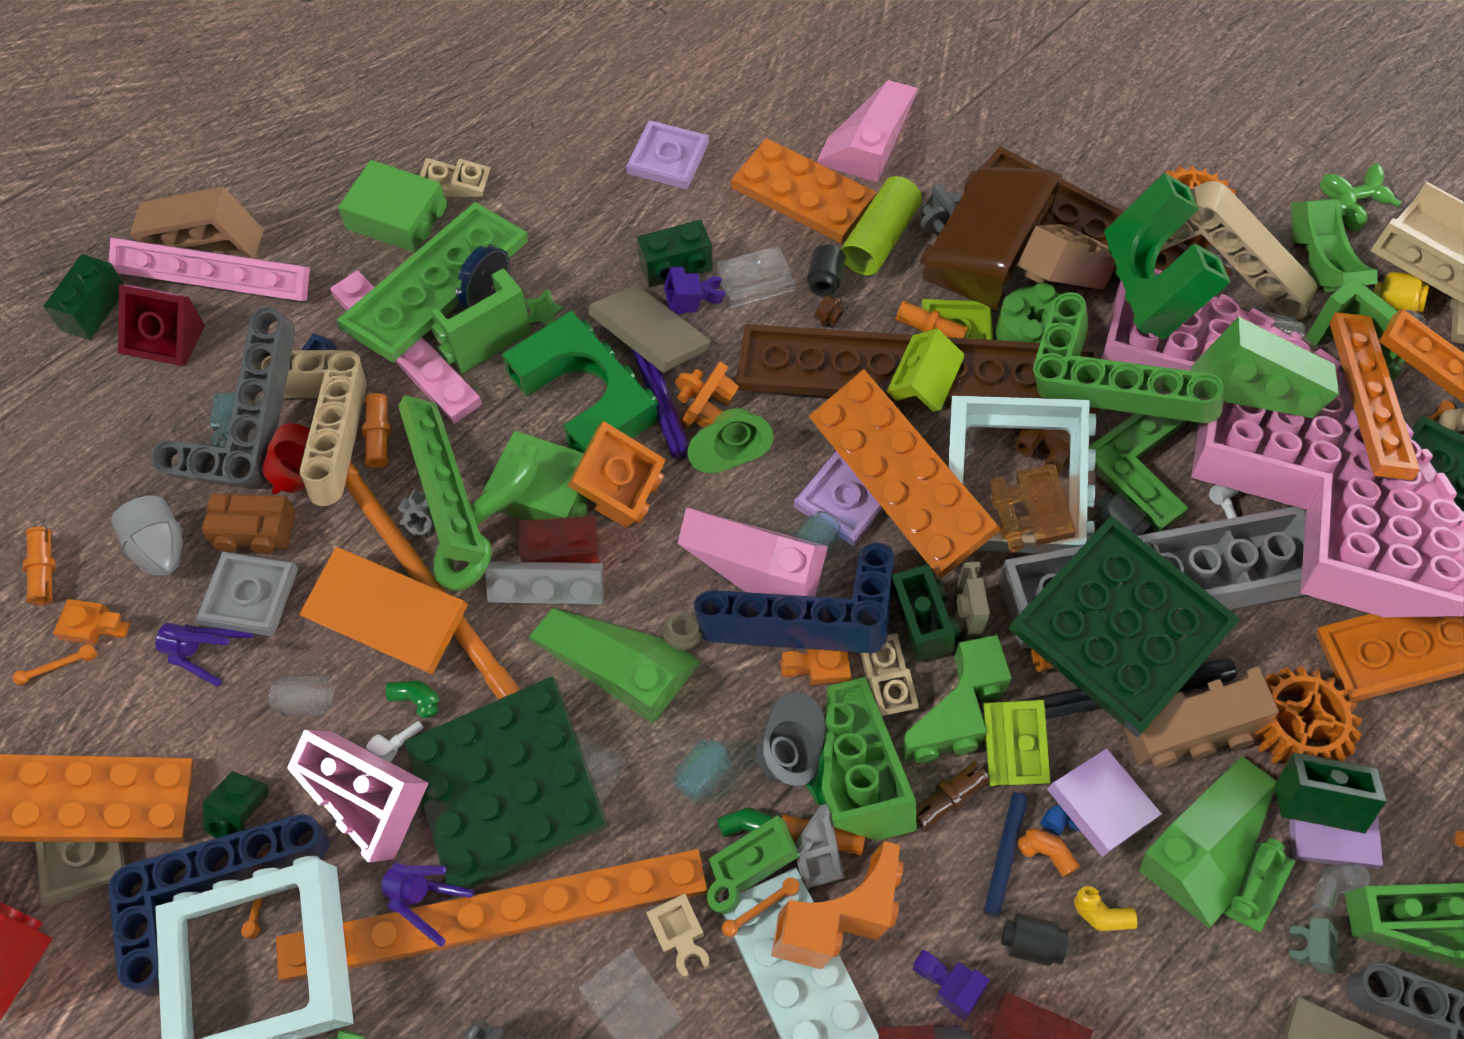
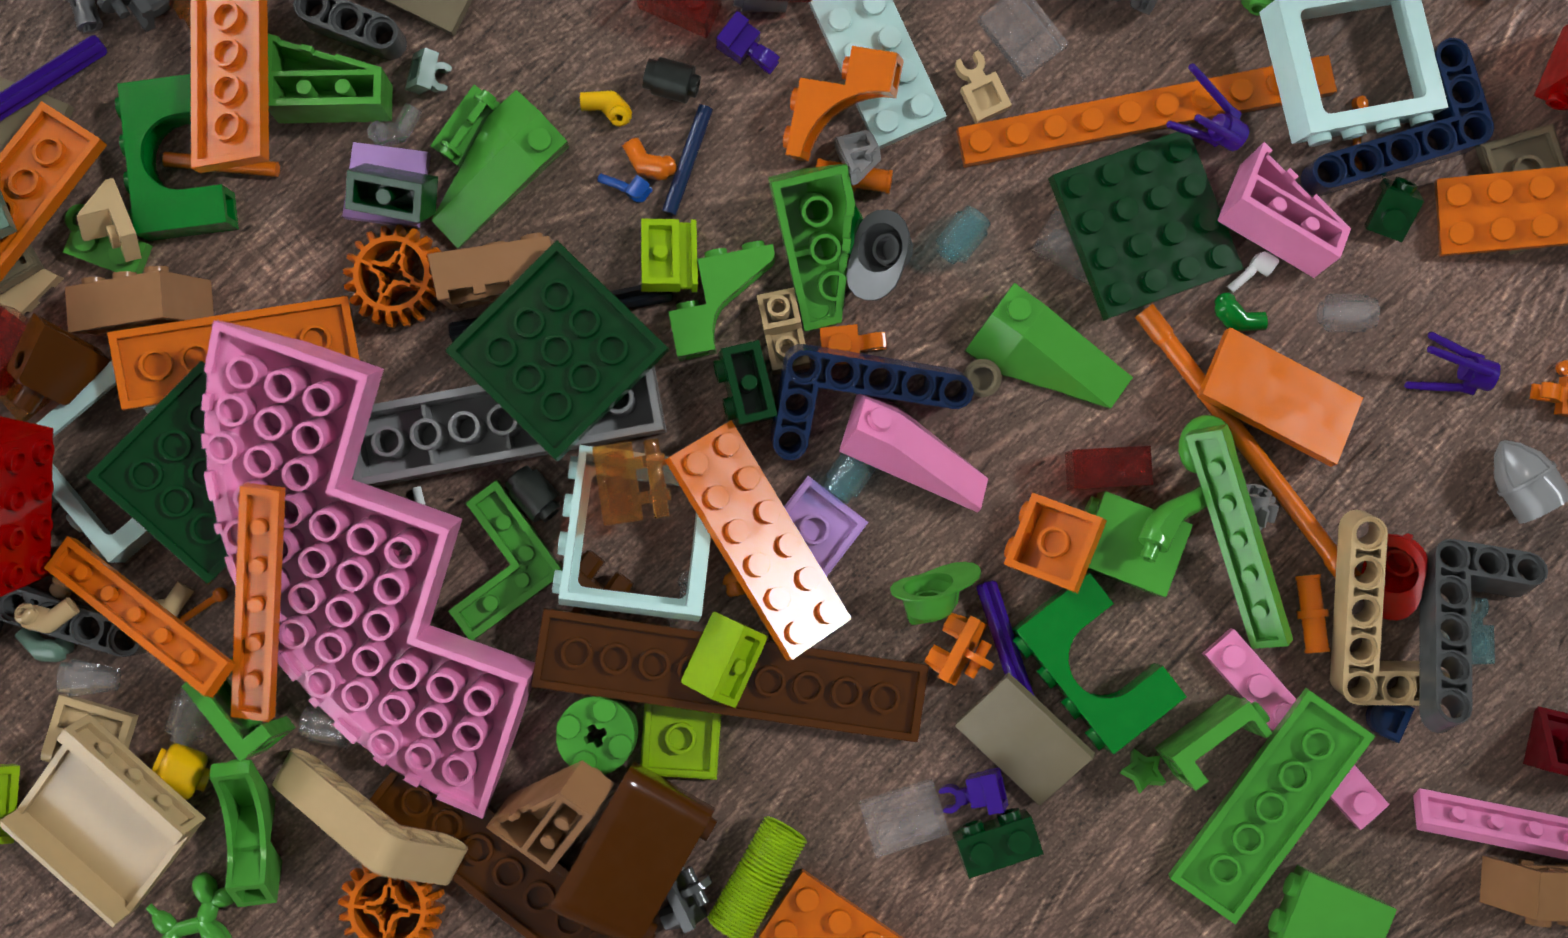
camera: 175 degrees left, 25 degrees up
light grey plate [196,551,298,637] -> none
dark orange brick [202,493,296,554] -> none
tile [456,244,510,308] -> none
light grey plate [485,562,604,605] -> none
bright green hinge [707,816,799,914] -> none
green arm [716,807,774,838] -> none
orange hinge [722,877,799,937] -> none
pearl dark grey brick [807,244,846,297] -> none
reddish brown plate [814,295,845,327] -> none
orange pin [895,300,969,338] -> none
reddish brown pin [916,761,990,832] -> none
dark tan plate [952,562,990,642] -> none
bright green beam [1033,292,1223,423] -> none
lavender tile [1047,748,1162,857] -> none
green arch [1104,173,1230,340] -> none
bright green wedge [1191,316,1339,418] -> none

